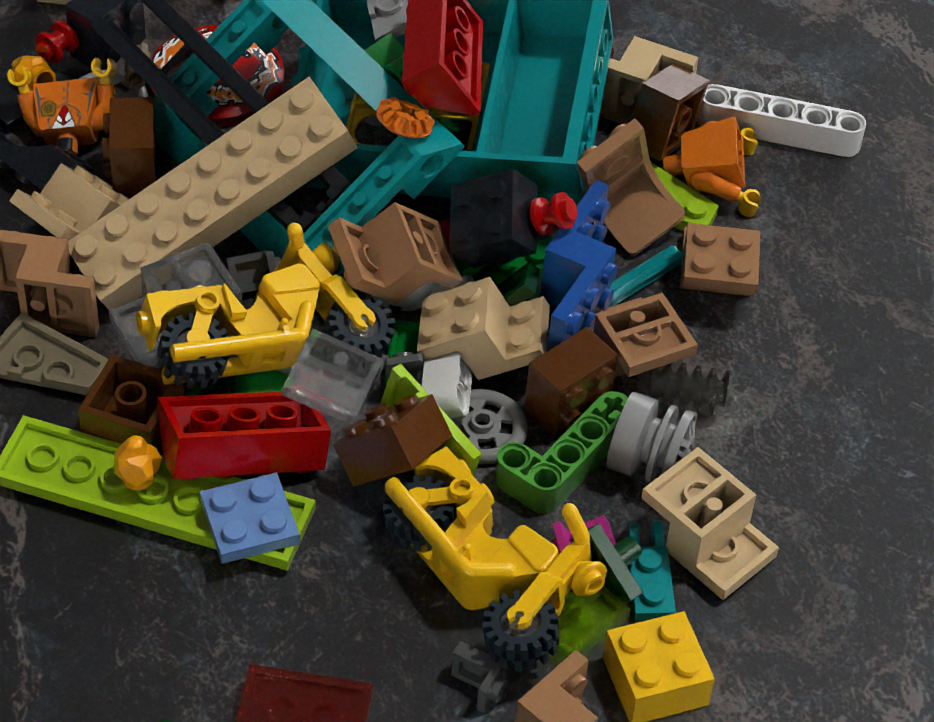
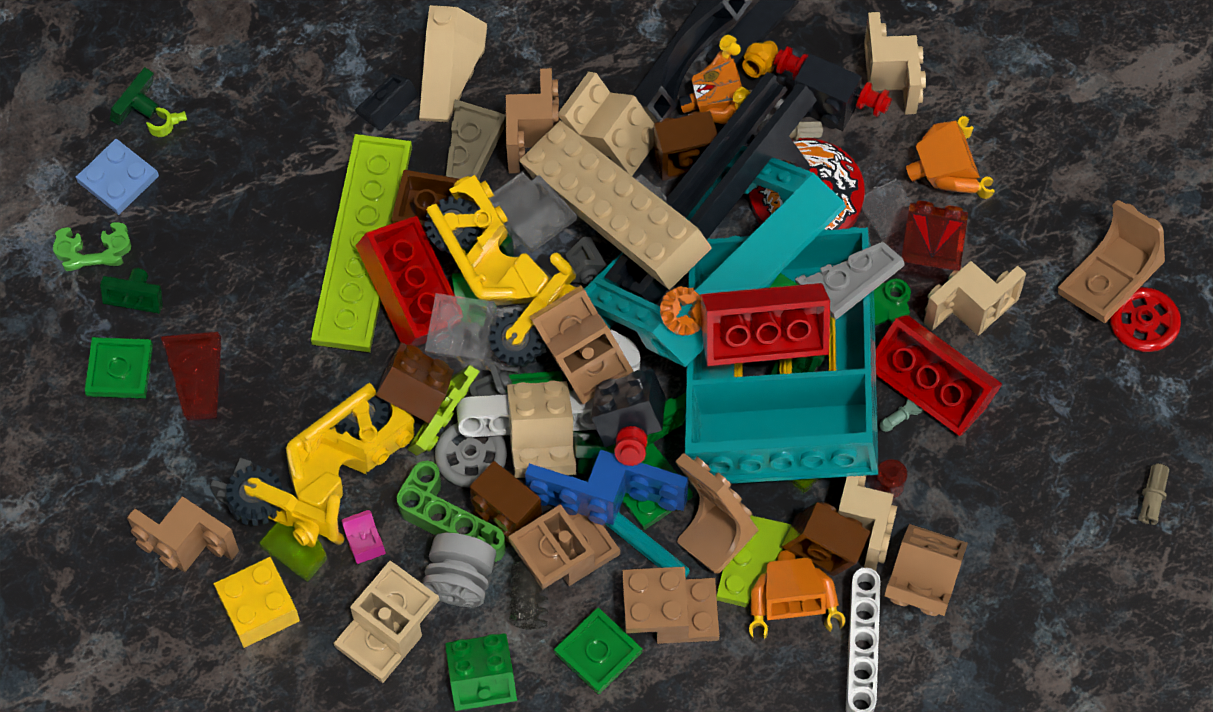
camera: 85 degrees right, 15 degrees up
light orange rock [114,435,162,490] -> none
medium blue plate [200,473,300,564] -> none
dark green tile [569,524,643,608] -> none
teal hinge [626,520,676,621] -> none
none -> green bracket [445,633,517,711]
none -> green plate [554,608,642,695]
none -> medium nougat bracket [884,524,968,616]

